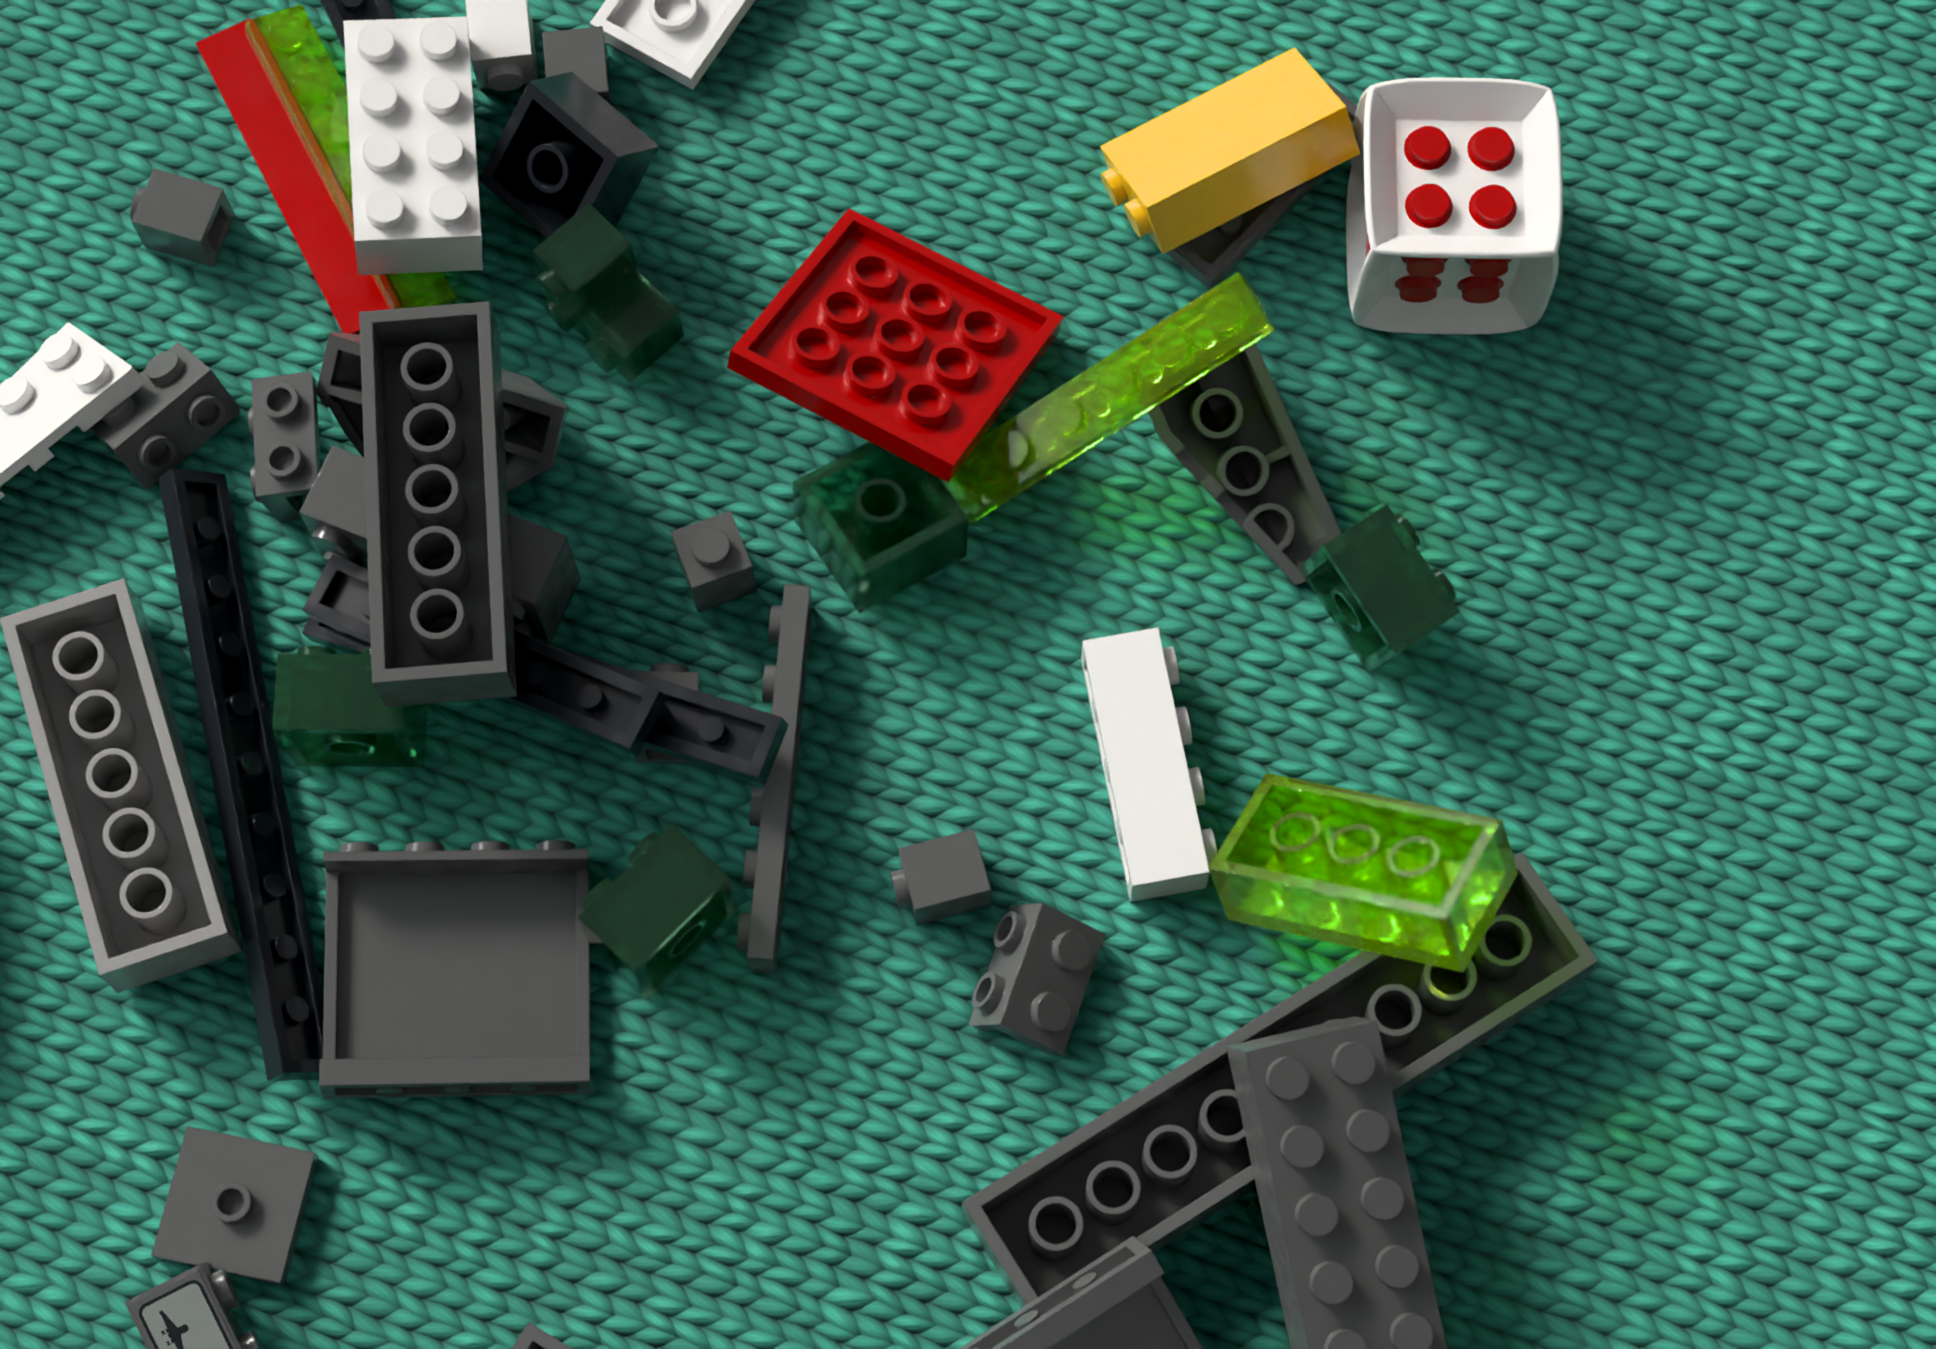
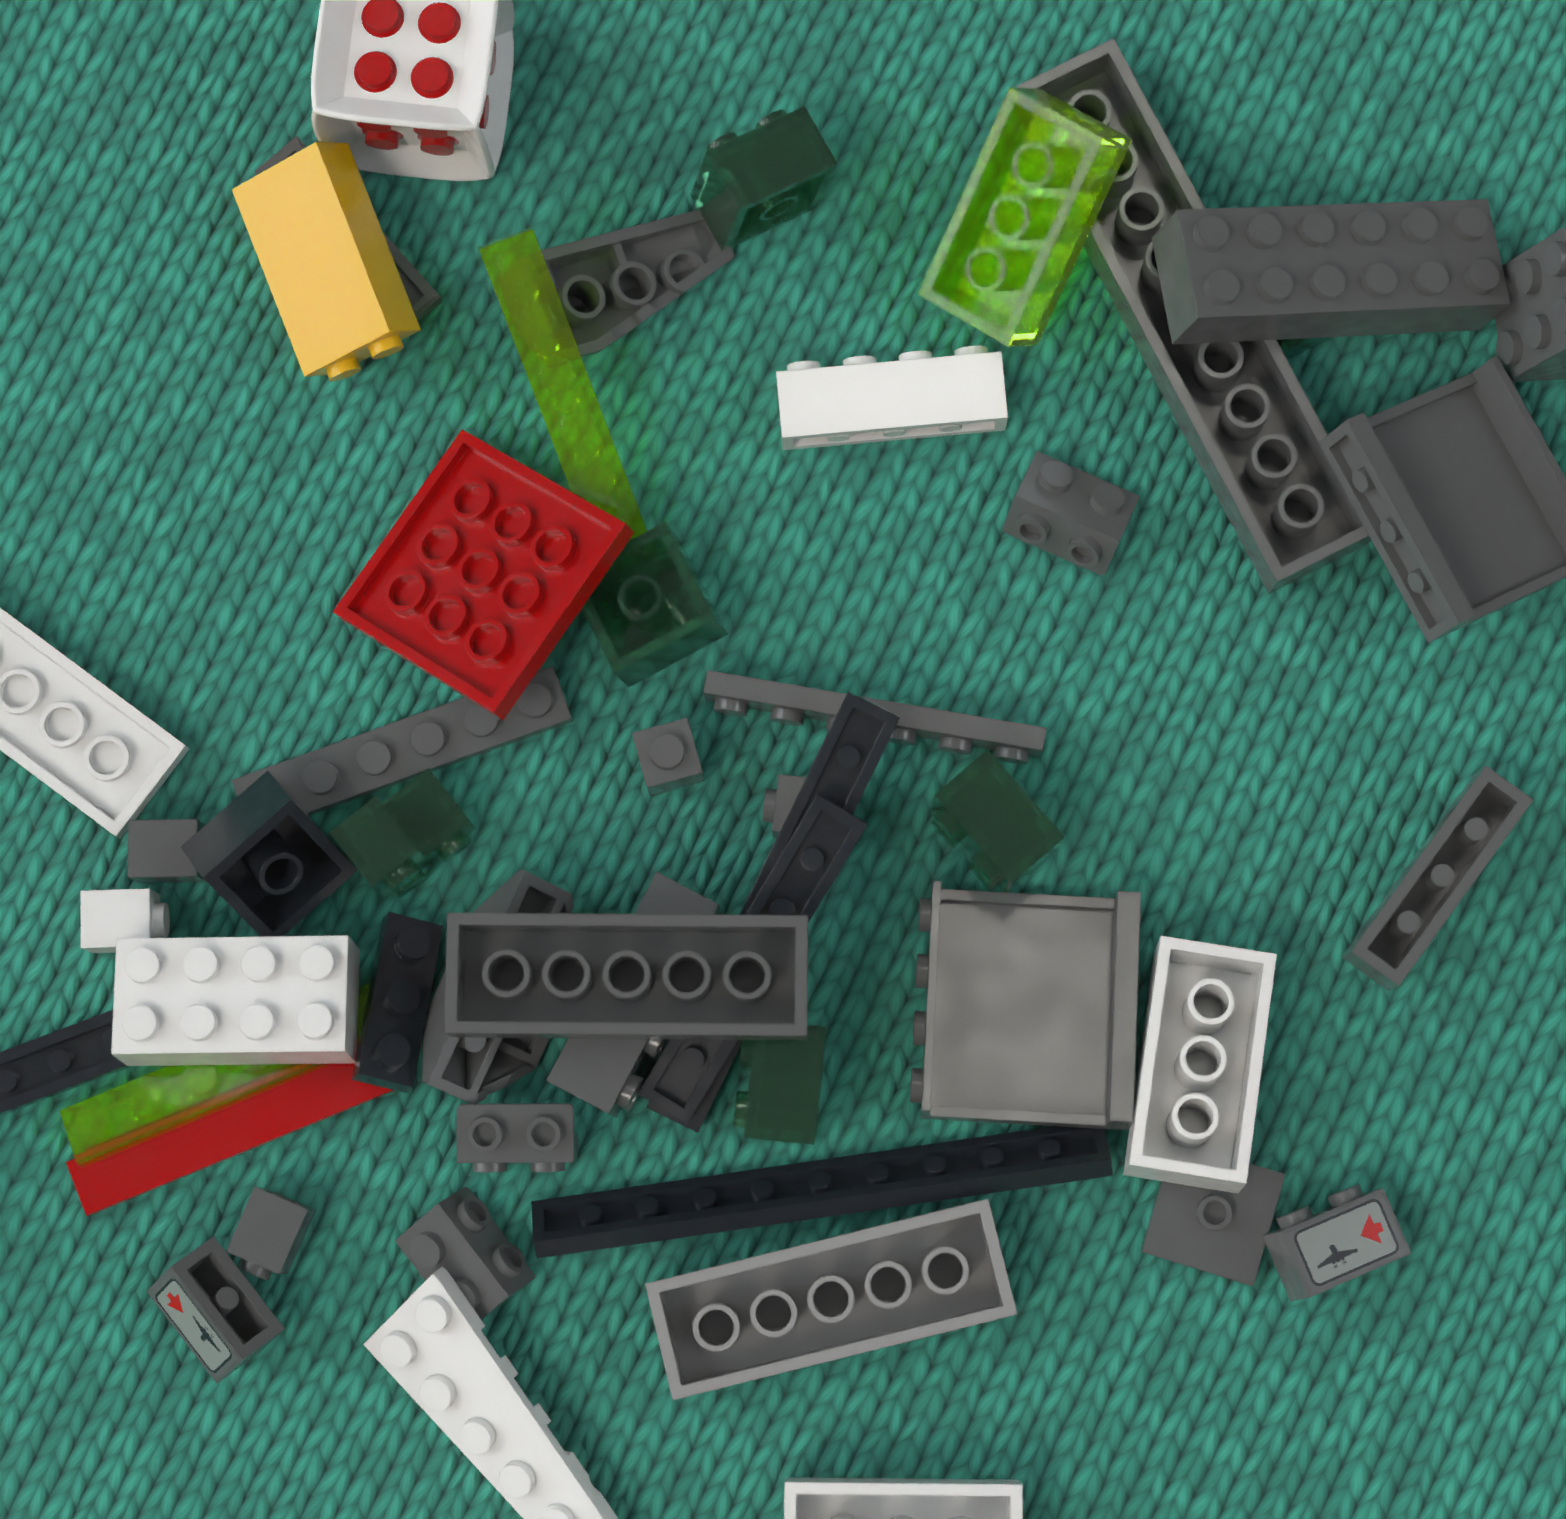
camera: 80 degrees left, 10 degrees up
dark grey brick [890,829,991,926] -> none
none -> dark grey brick [147,1237,284,1384]
none -> dark grey plate [232,666,573,815]
none -> black plate [352,912,443,1093]
none -> white brick [1123,936,1277,1194]

